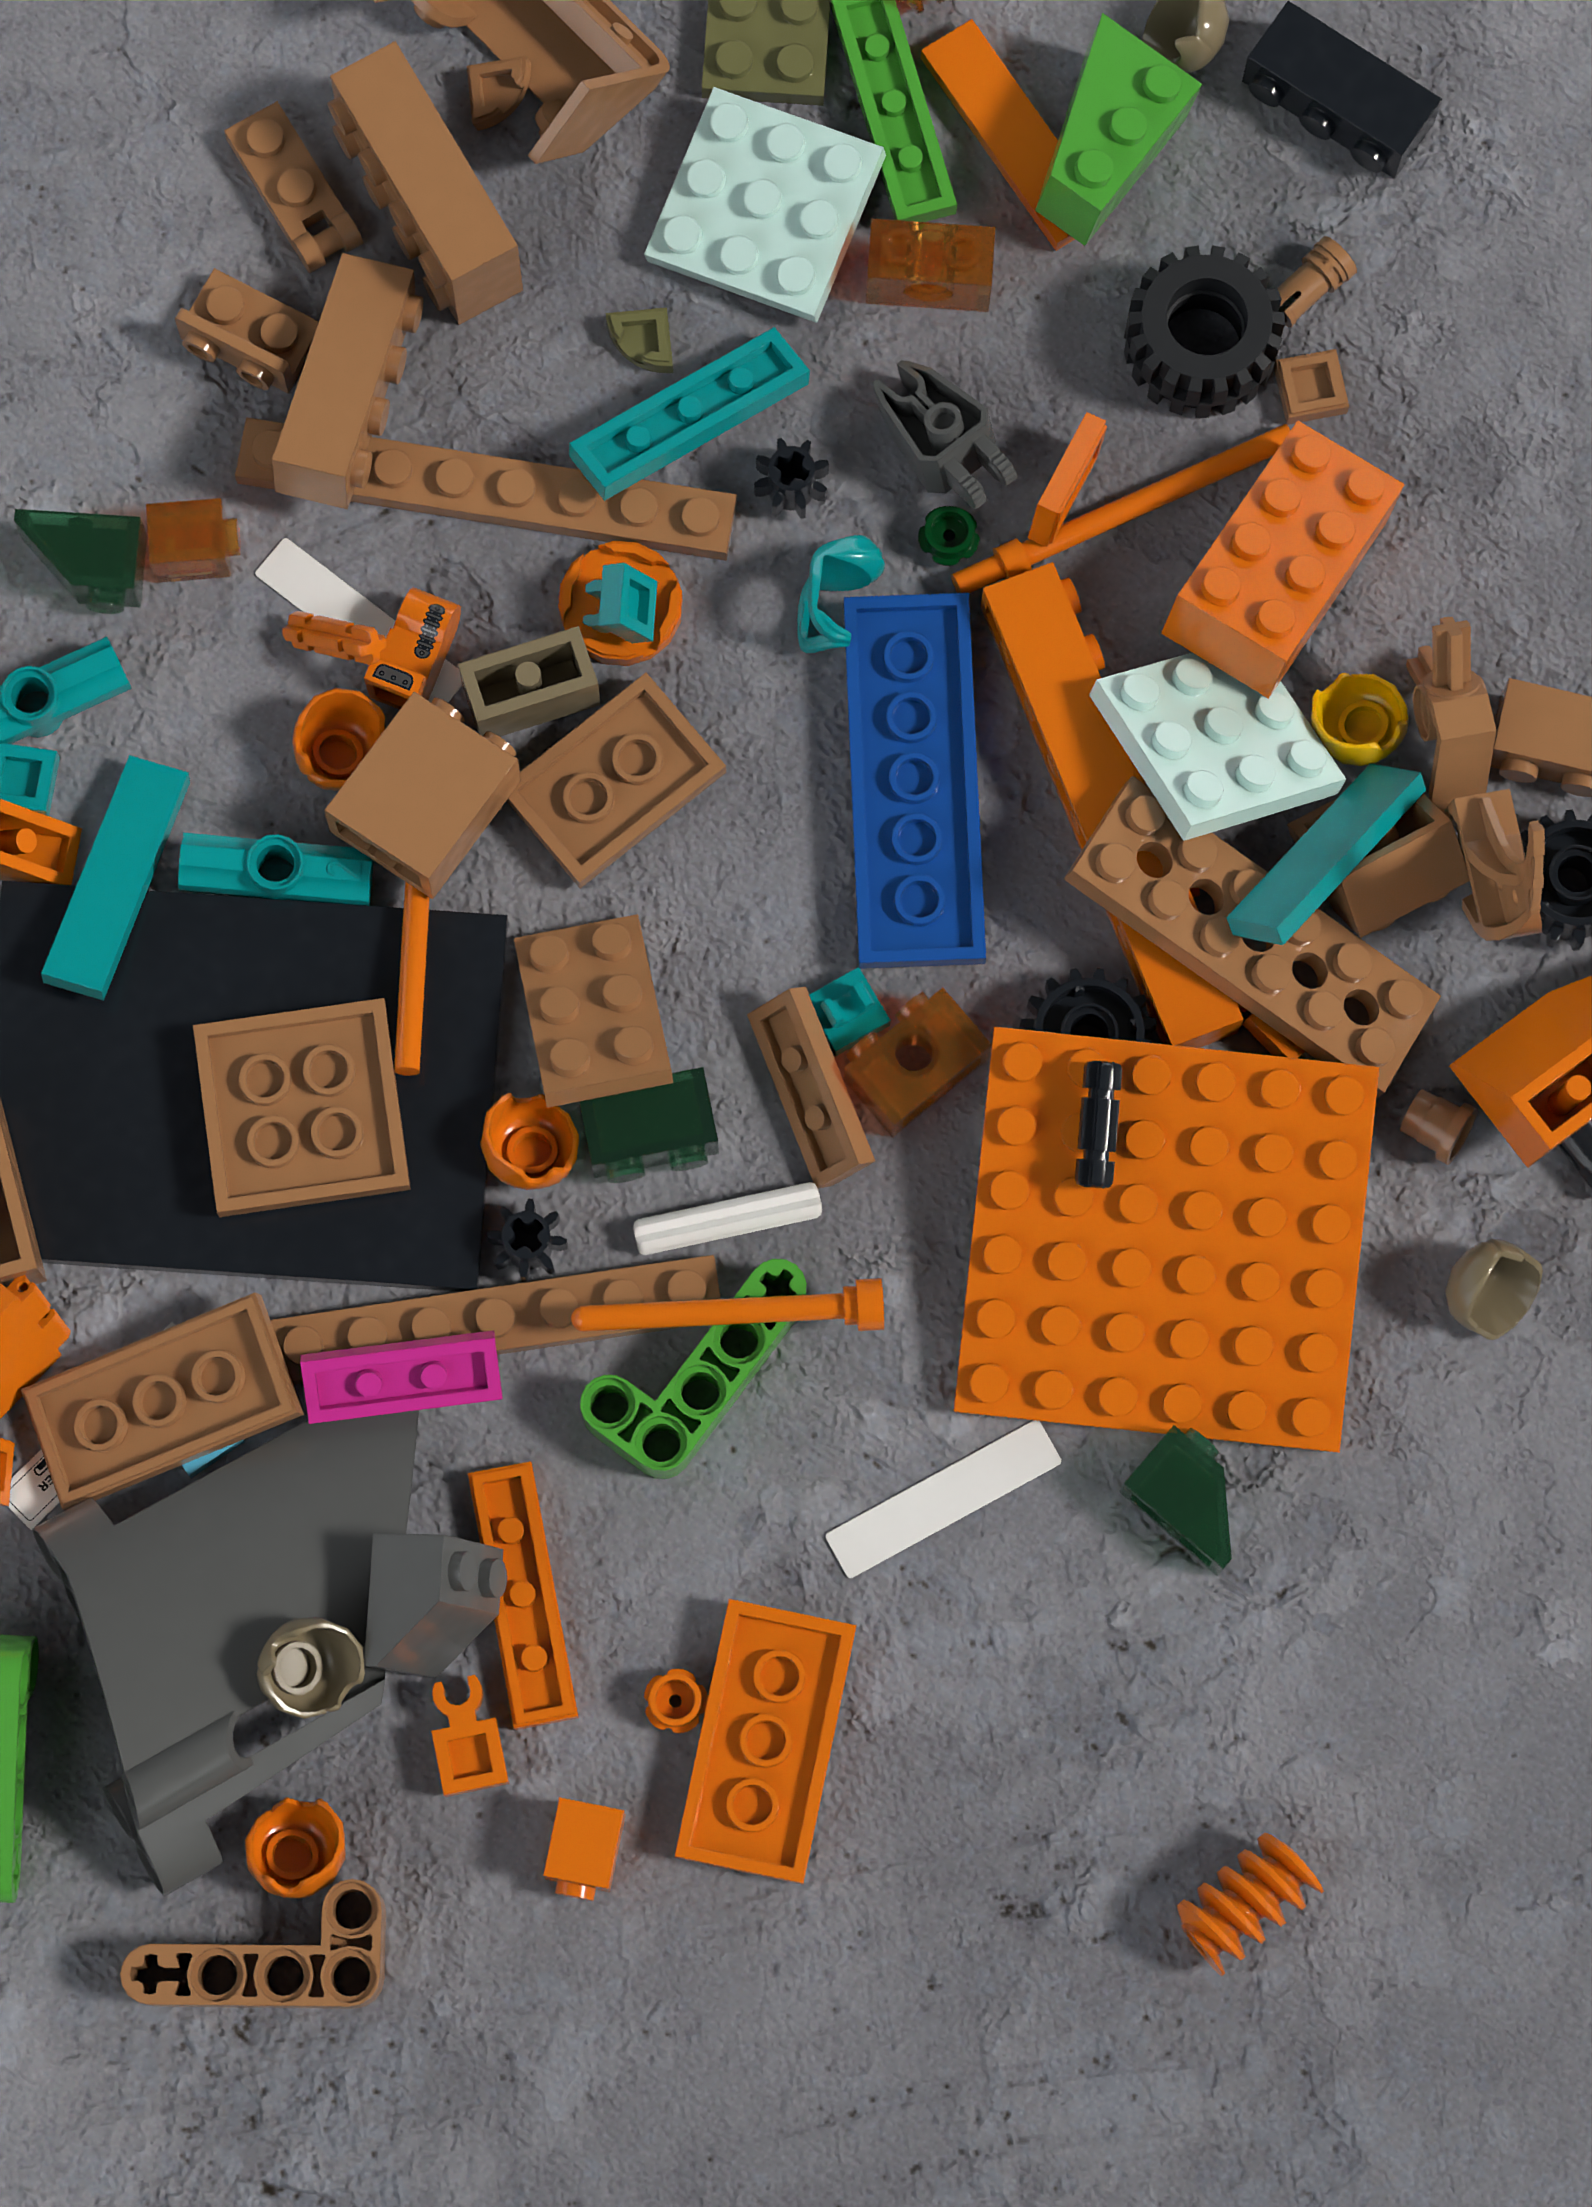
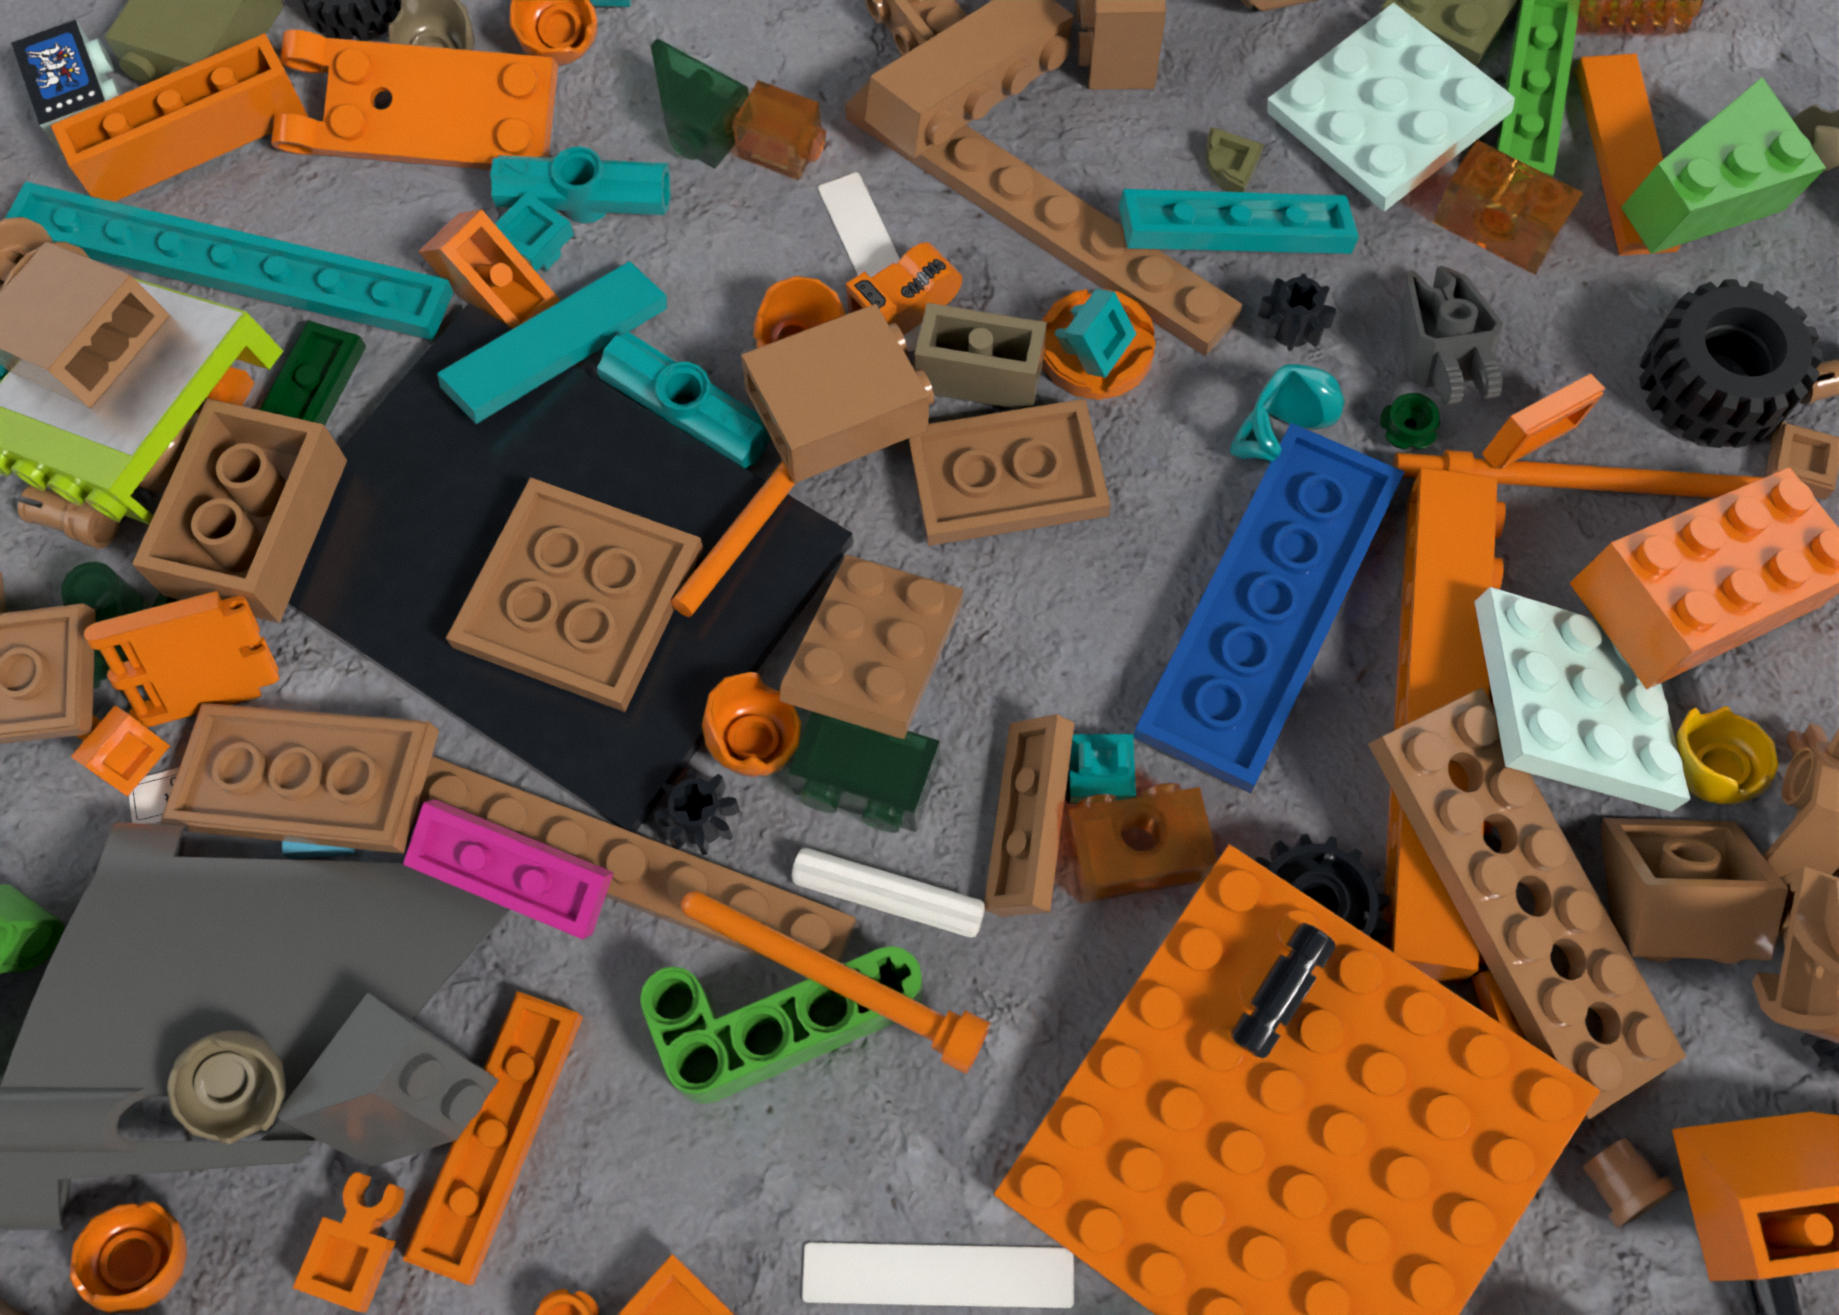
camera: 35 degrees right, 10 degrees down
orange axle [282,611,387,665] -> none
teal tile [1226,764,1426,945] -> none

